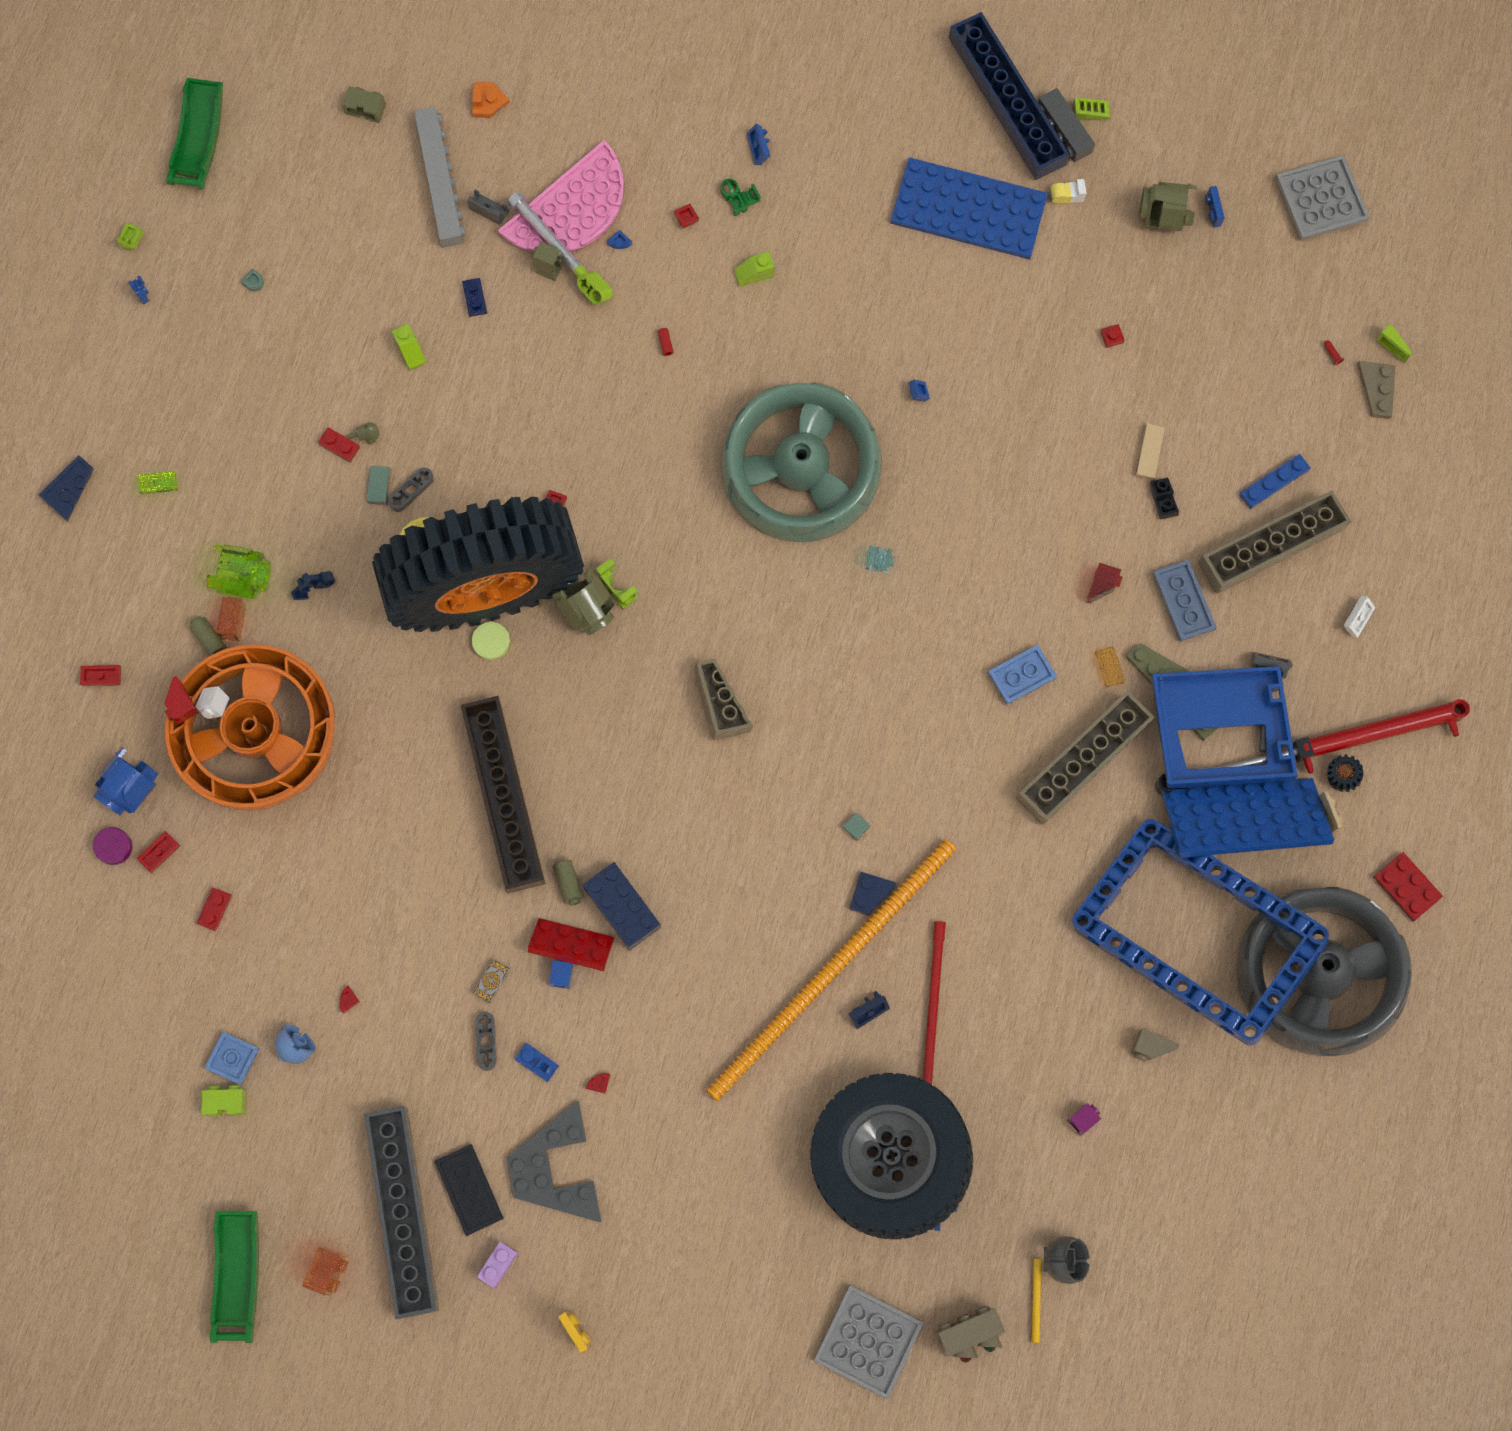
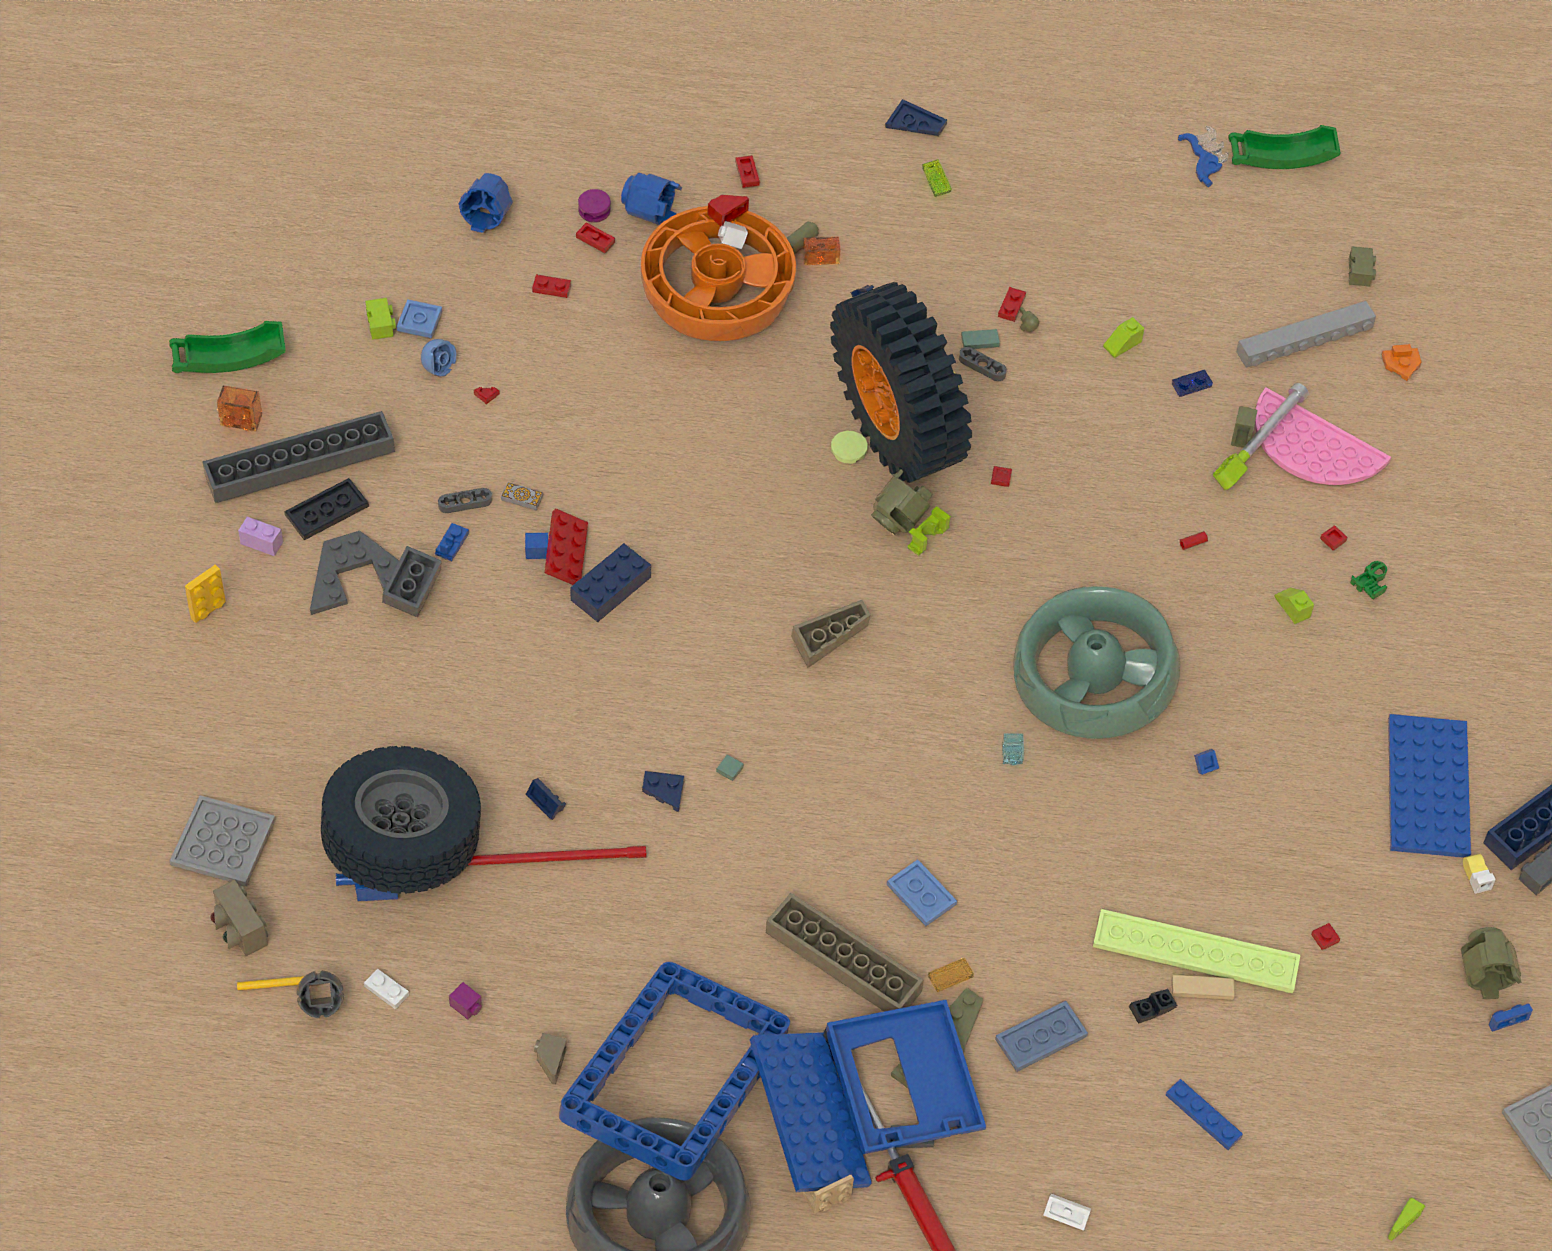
camera: 80 degrees right, 20 degrees down
lime plate [116,222,144,250] -> none
blue plate [128,276,149,304] -> none
clear neon green piece [207,544,271,599] -> none
sand green tile [241,269,264,291] -> none
dark brown brick [461,696,546,894] -> none
dark grey hinge [467,189,509,225] -> none
olive brick [553,860,584,906] -> none
red tile [586,1073,610,1094] -> none
blue tile [607,230,632,249] -> none
light orange piece [706,839,956,1101] -> none
blue plate [747,124,770,165] -> none
clear red slope [1086,563,1122,603] -> none
dark tan brick [1198,490,1351,594] -> none
dark grey plate [1251,652,1293,679] -> none
red piece [1324,340,1344,365] -> none
black wheel [1327,754,1363,792] -> none
dark tan wing [1357,361,1396,419] -> none
none -> white plate [364,969,409,1009]
none -> dark grey brick [382,546,442,617]
none -> blue piece [458,173,513,233]
none -> yellowish green plate [1093,909,1300,993]
none -> piece [1178,126,1229,187]

